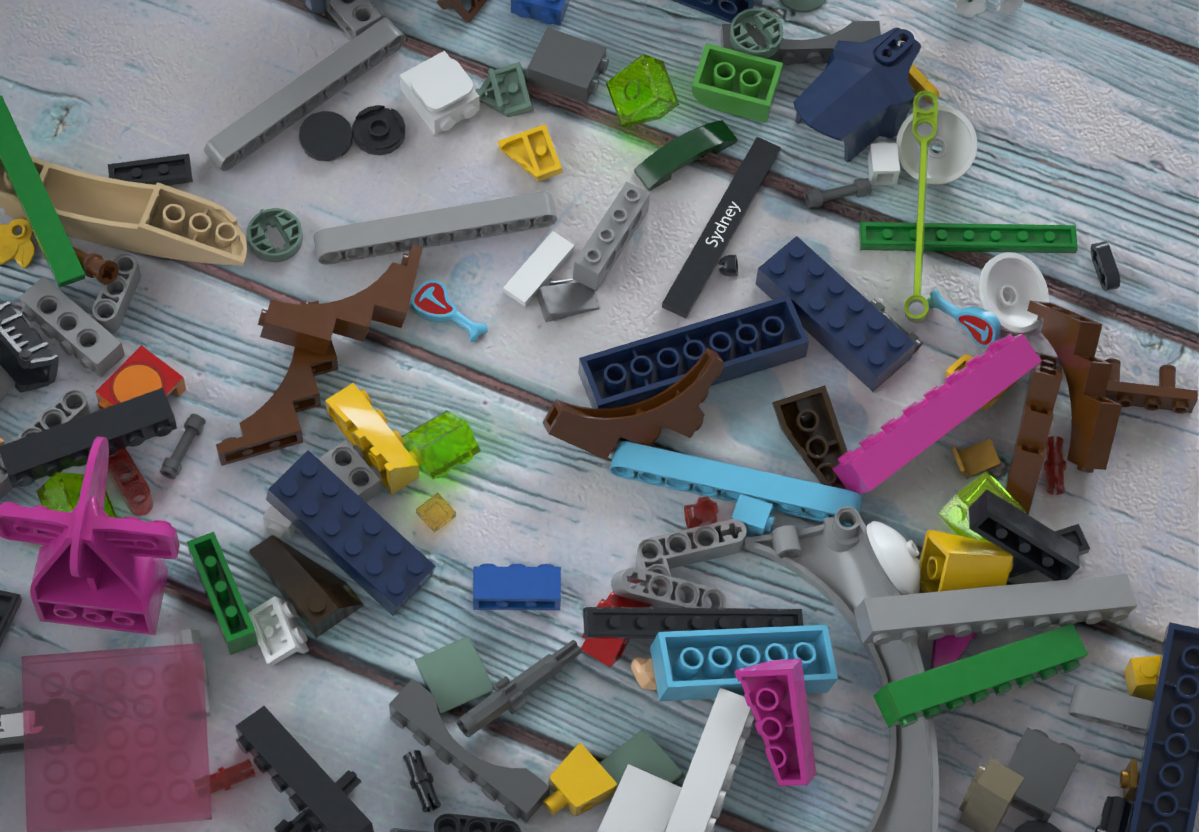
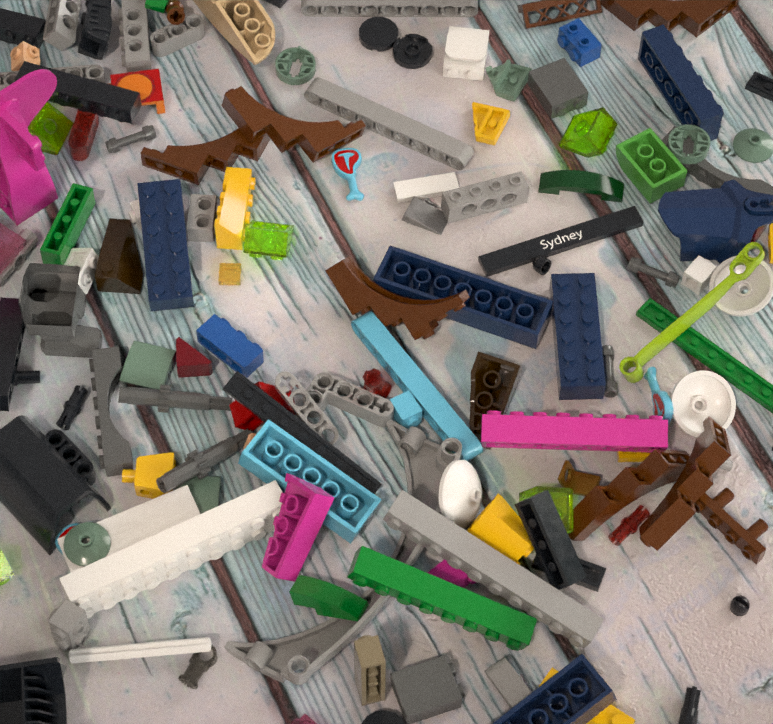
camera: 45 degrees right, 5 degrees down
none -> dark grey piece [19,263,103,358]
none -> dark grey piece [156,429,253,493]
none -> dark red slope [176,337,213,378]
none -> green slope [289,575,369,622]

